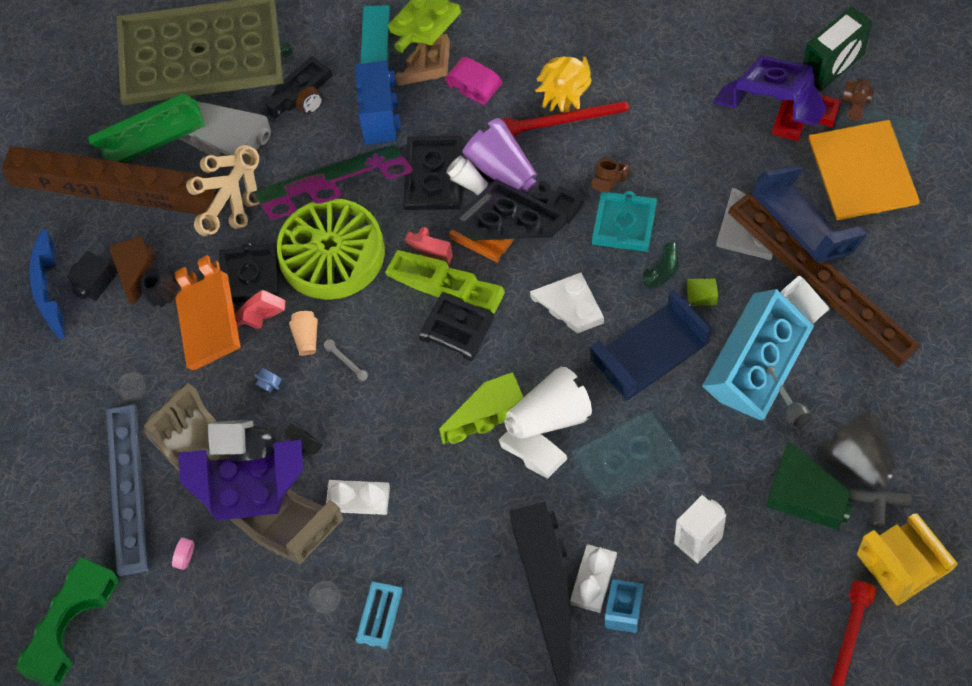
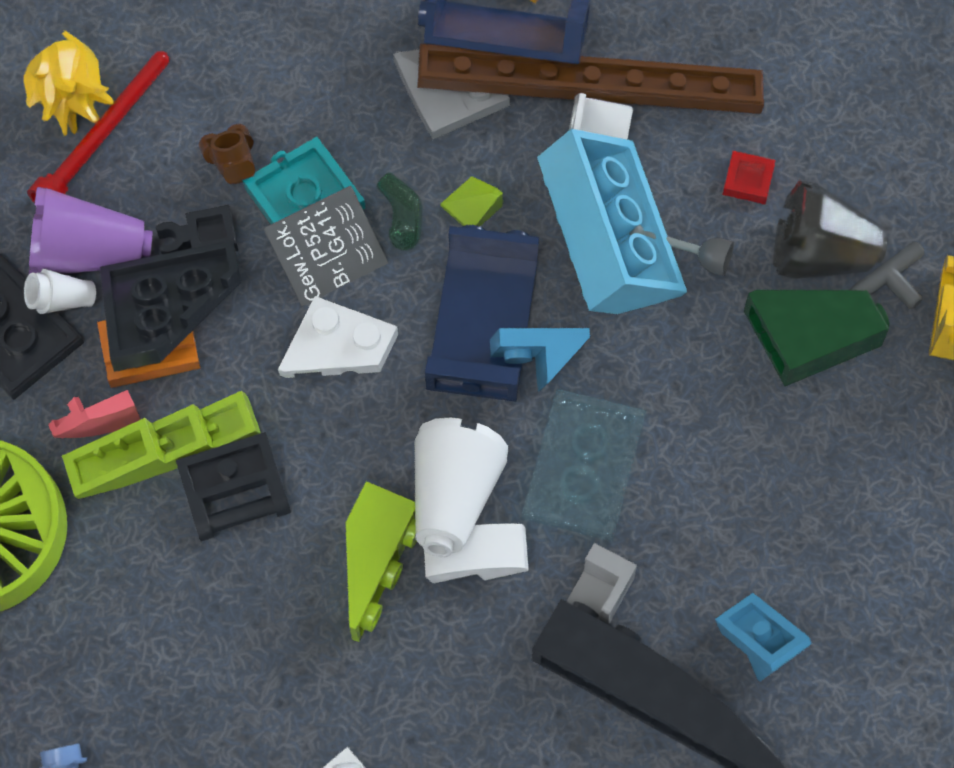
camera: 50 degrees left, 5 degrees up
light nougat cone [289,311,318,356] -> none
light grey hinge [324,339,368,381] -> none
white tile [570,544,617,613] -> none
white brick [674,495,726,564] -> none
none -> dark grey sticker [263,185,388,306]
none -> dark azure slope [490,328,590,392]
none -> light grey panel [567,543,637,625]
none -> red tile [722,151,776,204]

